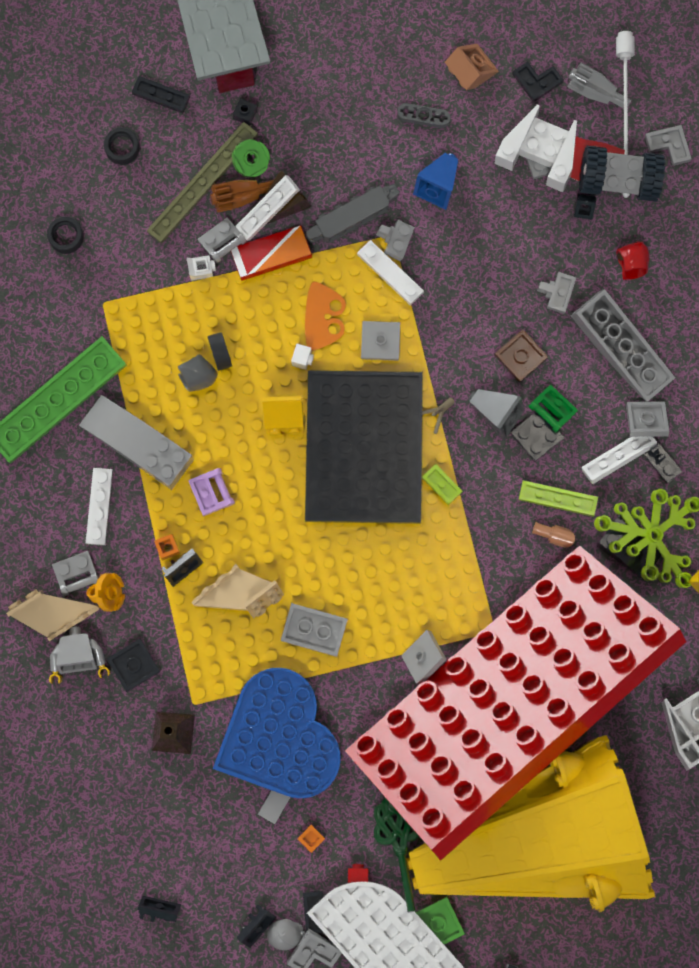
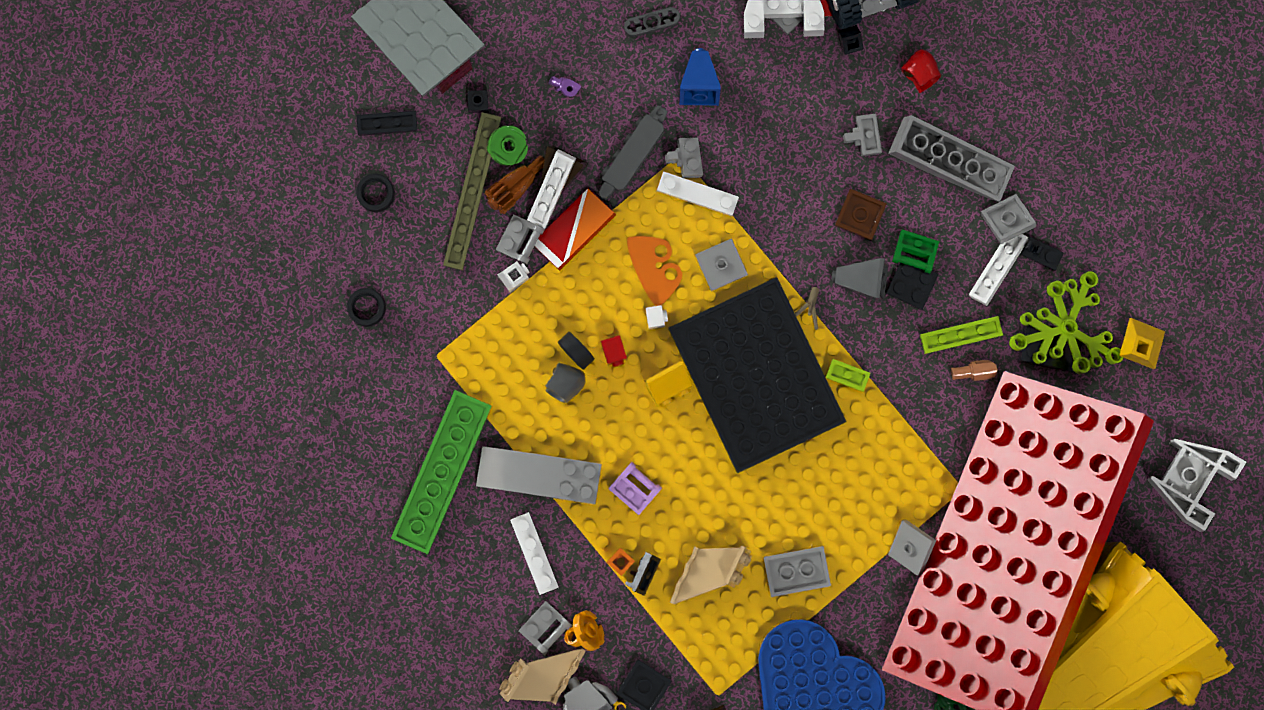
camera: 30 degrees left, 5 degrees up
none -> medium lavender piece [548,76,581,97]
none -> red brick [601,335,627,368]

